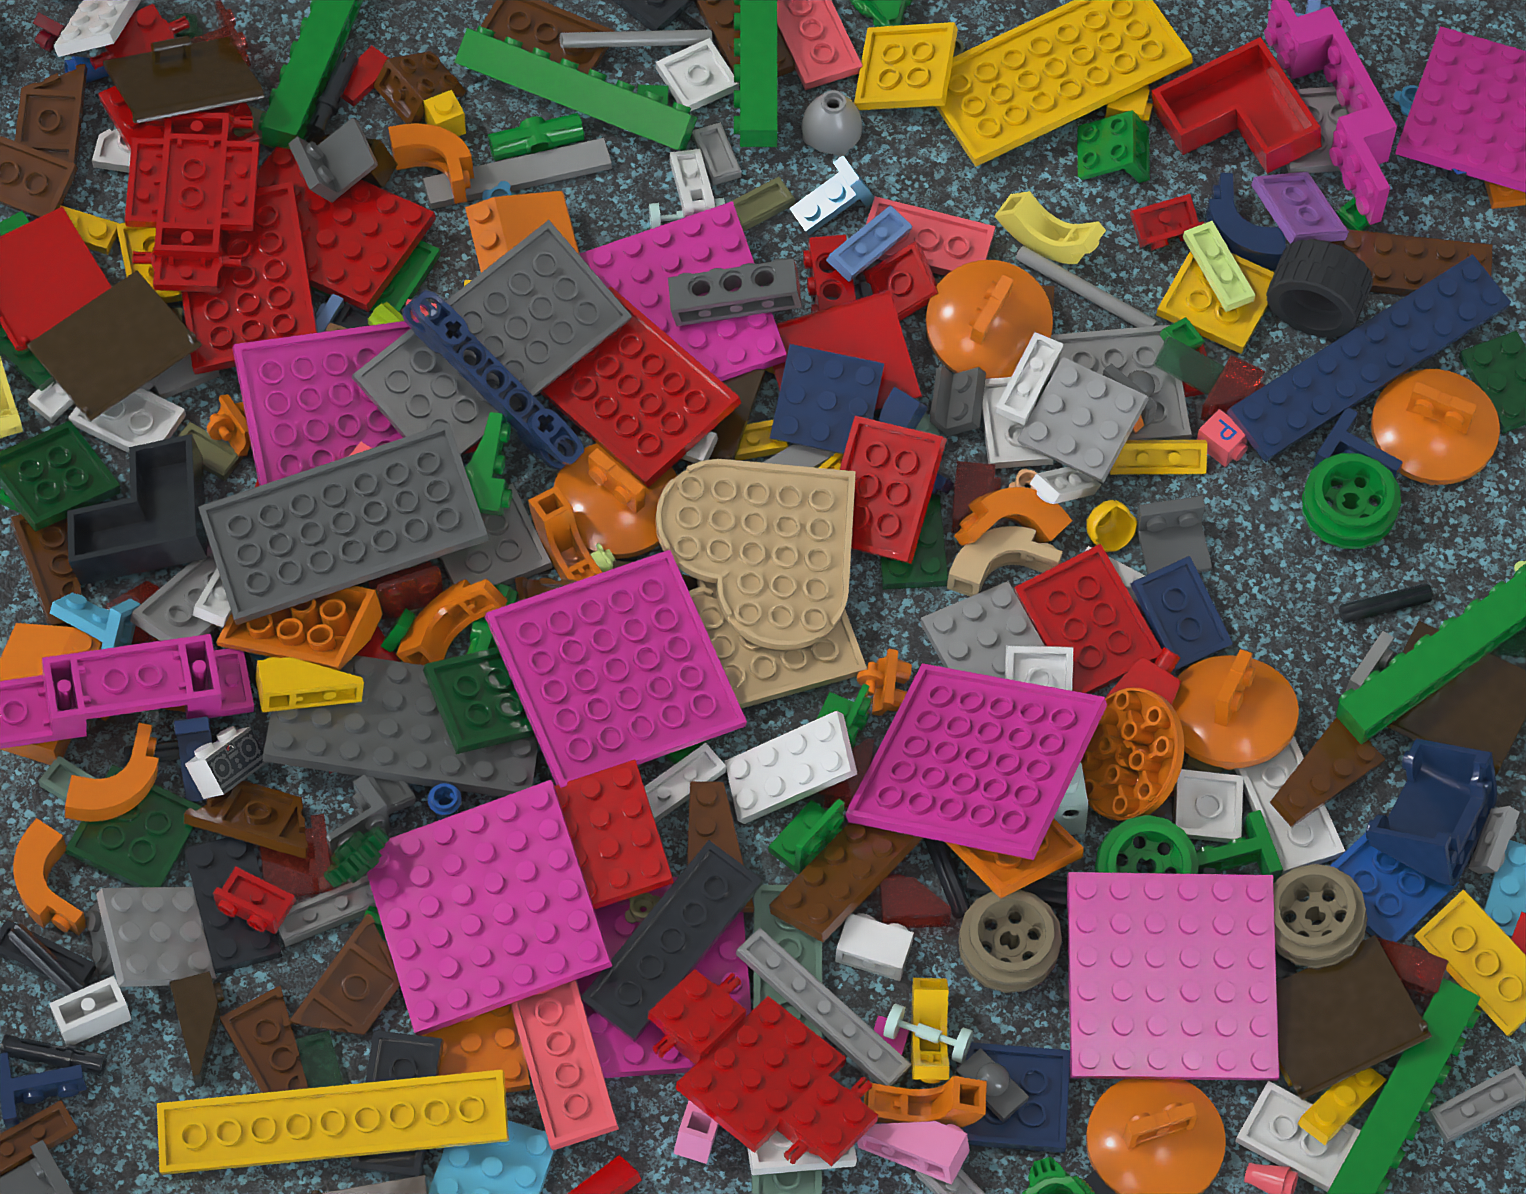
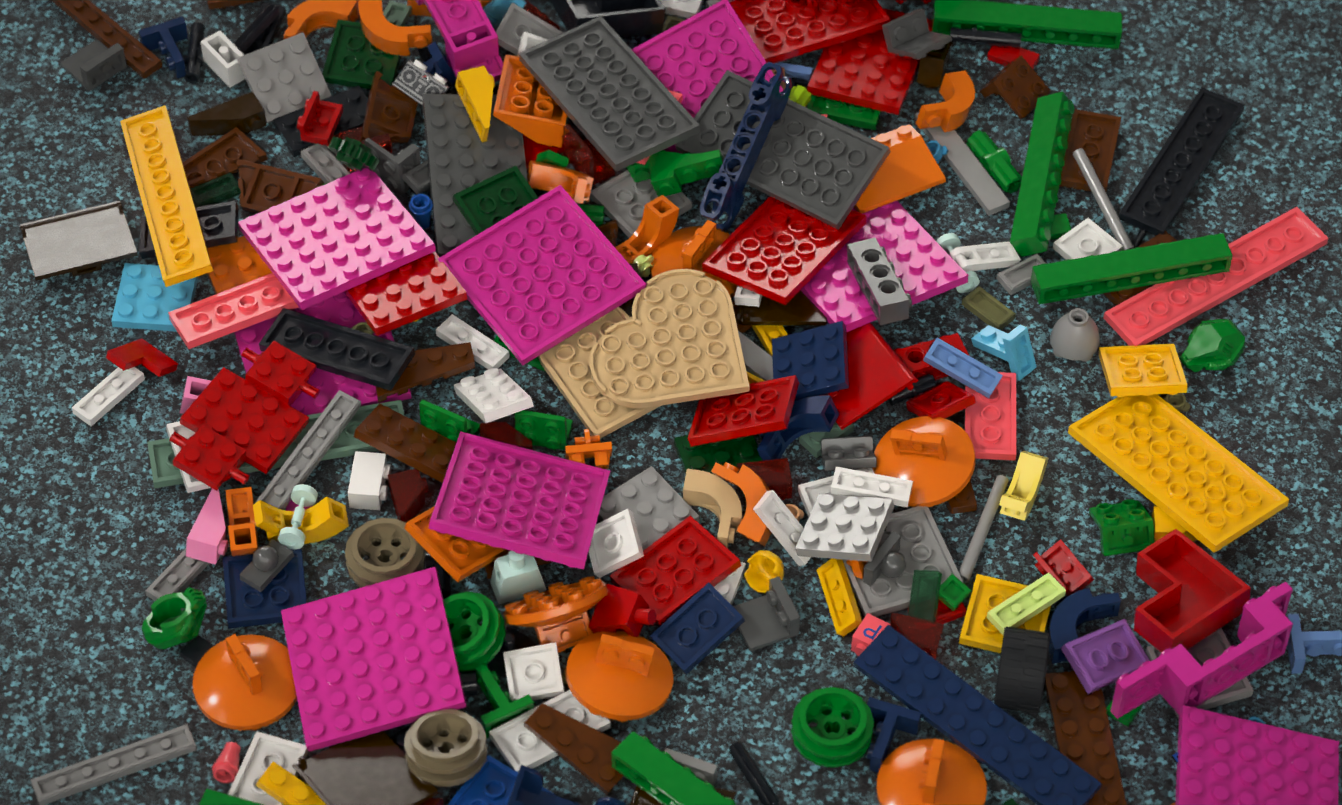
camera: 80 degrees right, 10 degrees down
yellow brick [424,90,466,136] -> none

